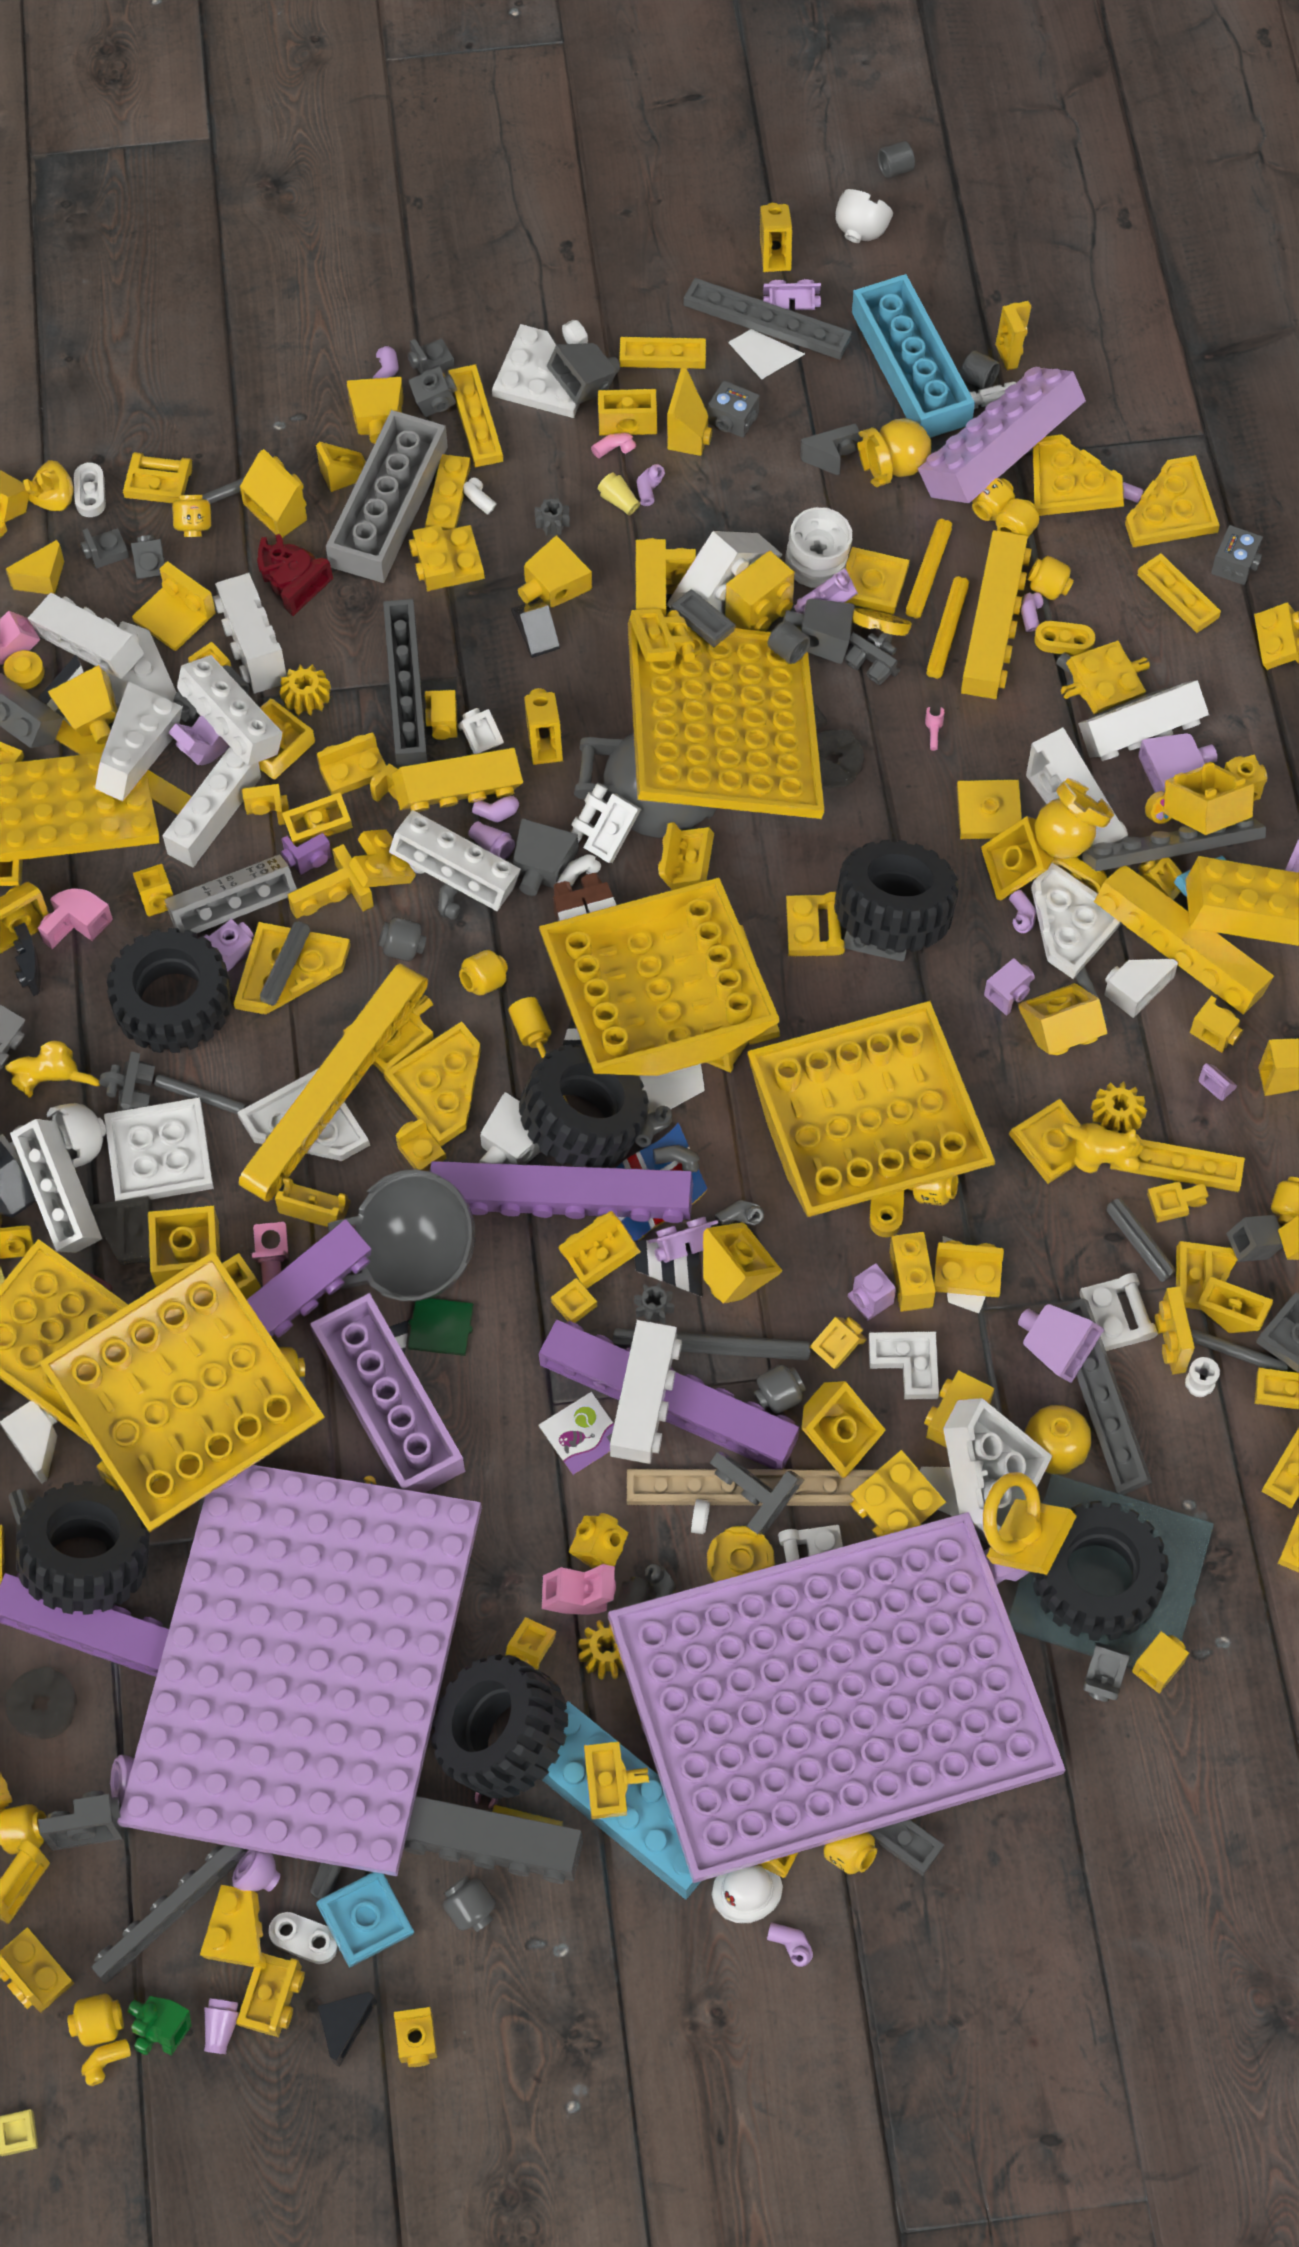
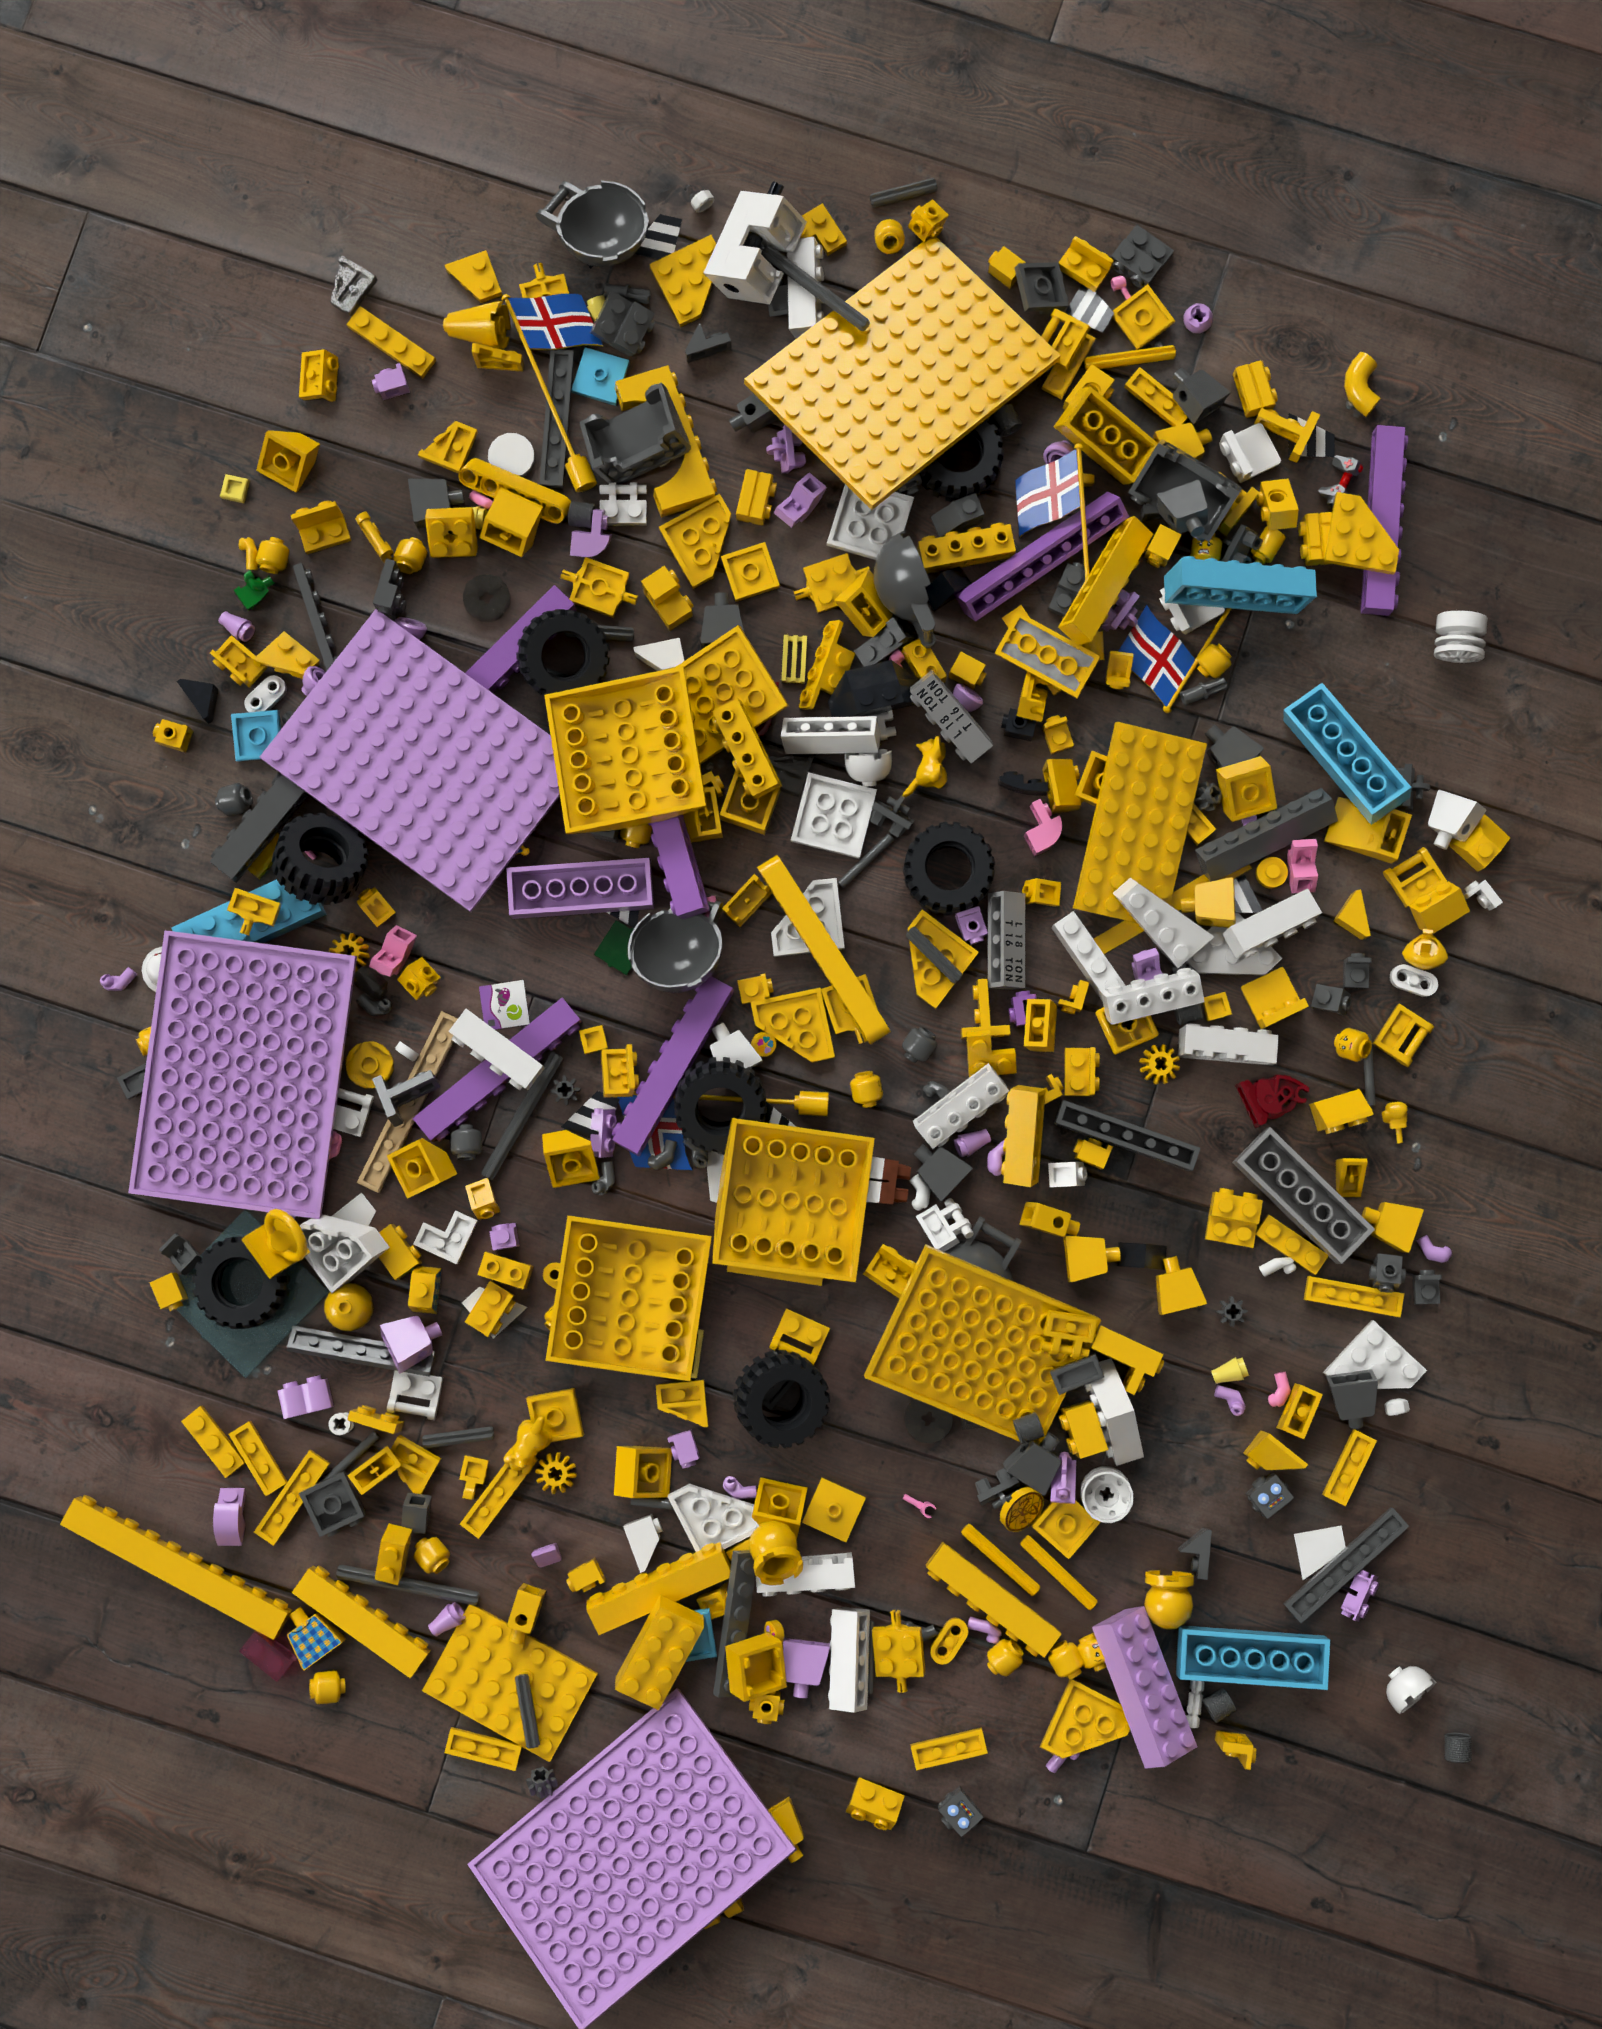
camera: 115 degrees right, 20 degrees up
bright pink bracket [251,1222,289,1286] -> none
yellow torso [760,203,792,272] -> none
yellow plate [849,1450,946,1537] -> none
yellow plate [1125,455,1220,547] -> none
none -> lavender brick [278,1375,334,1419]
none -> yellow torso [408,1266,442,1314]
none -> yellow wing [656,1380,708,1427]
none -> yellow brick [712,698,782,799]
none -> yellow tile [751,1032,776,1057]
none -> yellow torso [1063,1236,1120,1282]
none -> yellow piece [1381,1102,1408,1143]

